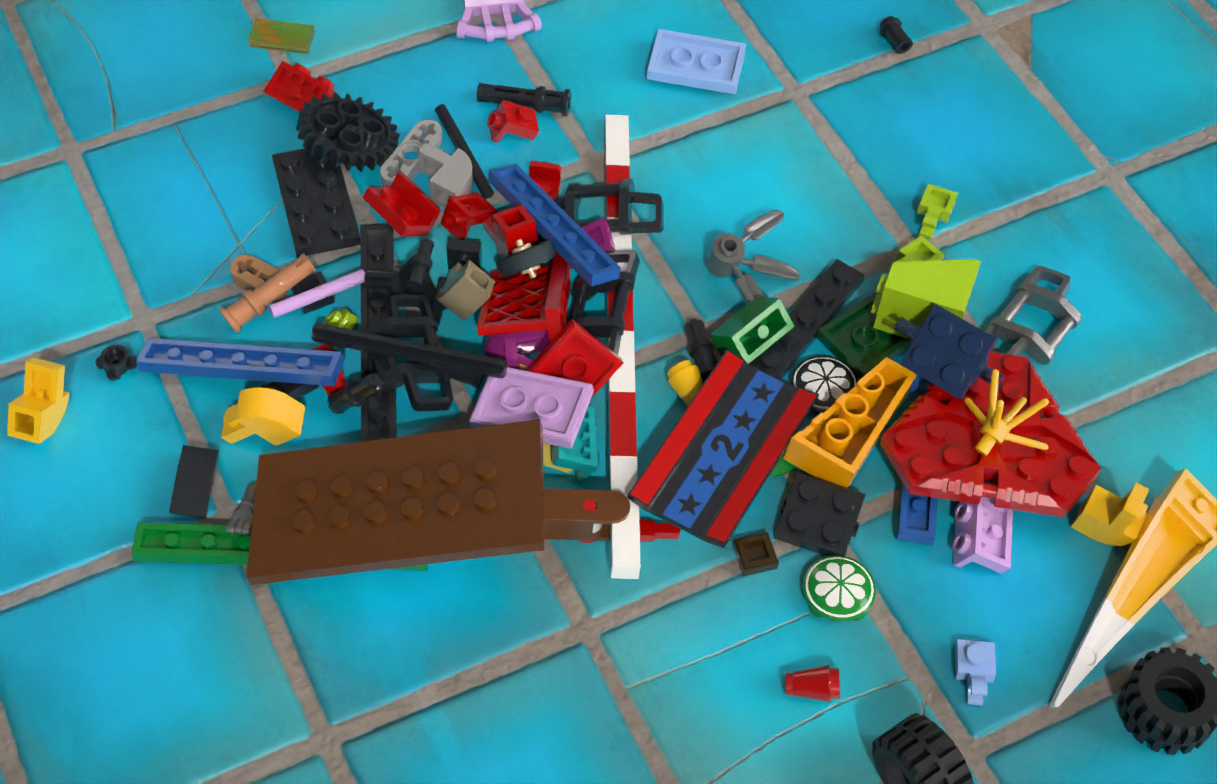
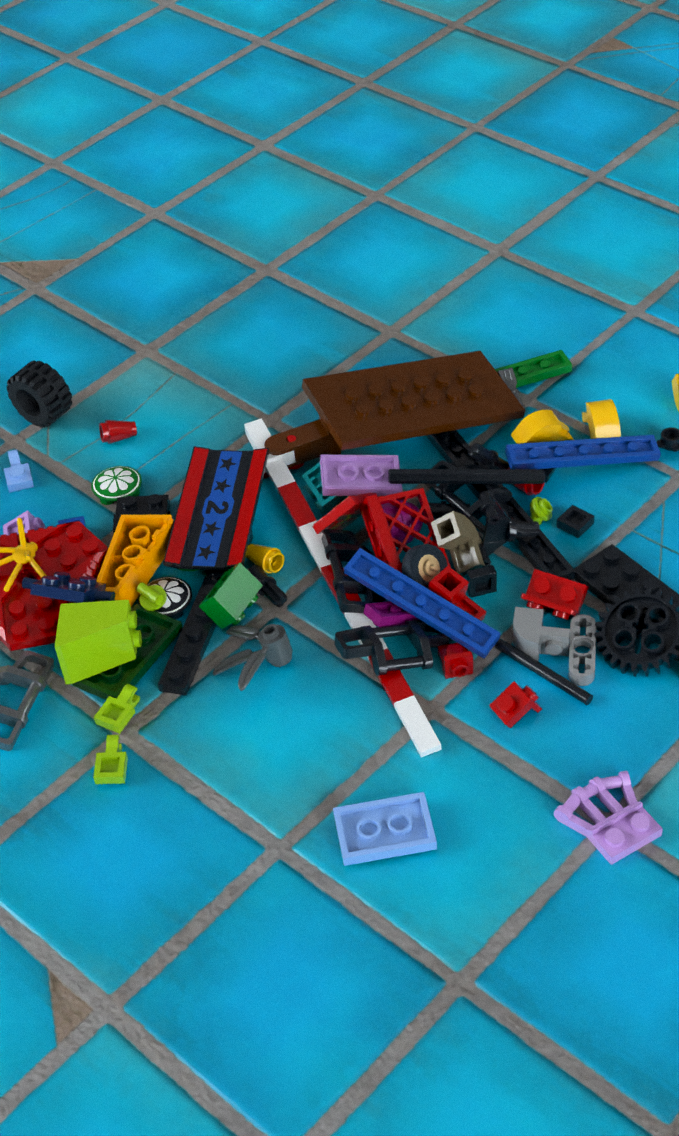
camera: 165 degrees right, 10 degrees down
black slope [169,445,219,519] -> none
nougat pin [219,254,316,334] -> none
medium nougat beam [230,255,288,302] -> none
lavender bar [269,269,365,318] -> none
red bracket [441,192,498,240] -> none
black pin [477,82,572,117] -> none
dark brown tile [732,532,779,577] -> none
black pin [879,16,913,54] -> none
none -> lime plate [137,582,167,611]
none -> yellow brick [581,399,621,439]

